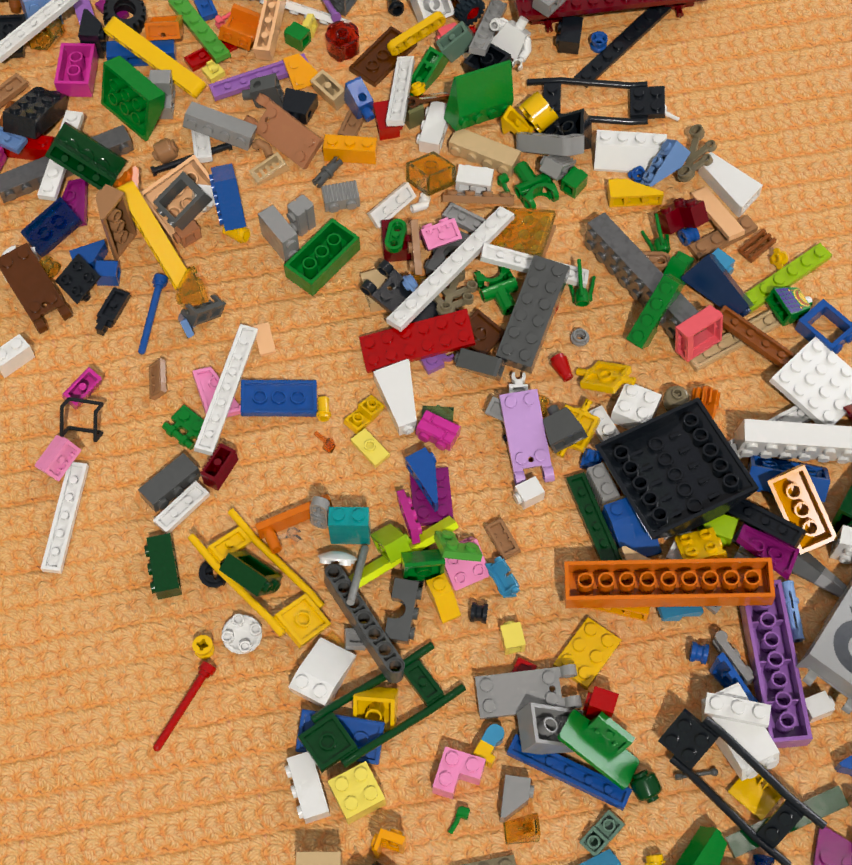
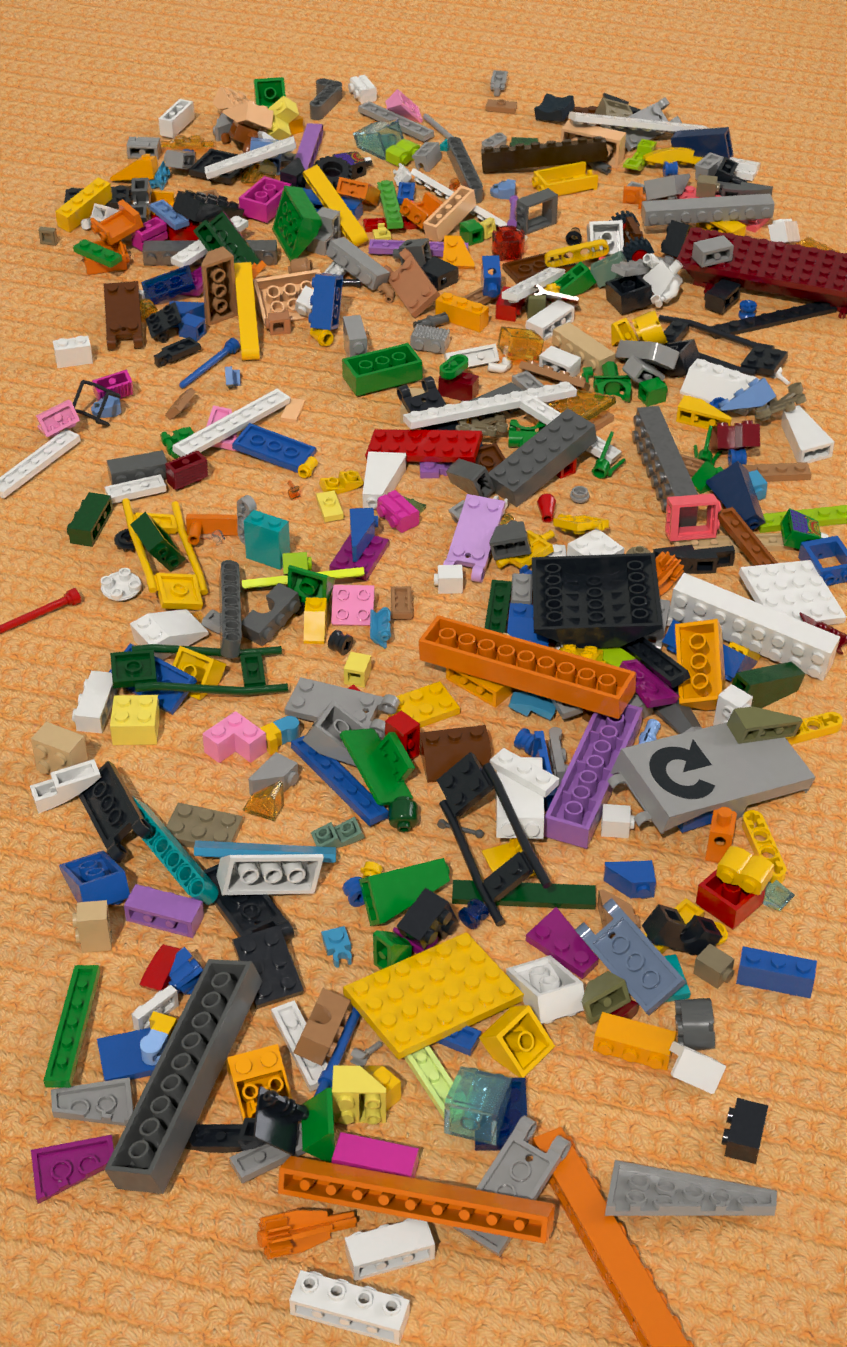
camera: 25 degrees right, 20 degrees down
dark grey window [153,171,212,230] -> none
clear yellow slope [175,266,209,308] -> none
dark grey hinge [181,294,226,327] -> none
yellow wheel [192,635,215,660] -> none
tan slope [249,152,289,185] -> none
light grey brick [286,195,316,237] -> none
tan brick [310,69,345,111] -> none
white dish [318,551,357,566] -> none
light grey bar [346,545,369,606] -> none
light orange bracket [371,828,406,859] -> none
dark pink plate [396,489,422,544] -> none
medium blue plate [402,274,418,292] -> none
medium nougat plate [406,219,423,275] -> none
bright pink bracket [419,217,462,251] -> none
bright green plate [434,530,483,562] -> none
green slope [444,60,514,131] -> none
green hand [448,806,470,834] -> none
green arch [626,274,686,349] -> none
light nougat tile [691,186,745,241] -> none
dark orange tile [738,228,777,263] -> none
yellow plate [769,248,788,269] -> none
none -> medium blue rock [91,393,121,418]
none -> reddish brown slope [420,725,492,783]
none -> black slope [653,545,735,574]
none -> yellow tile [728,642,761,661]

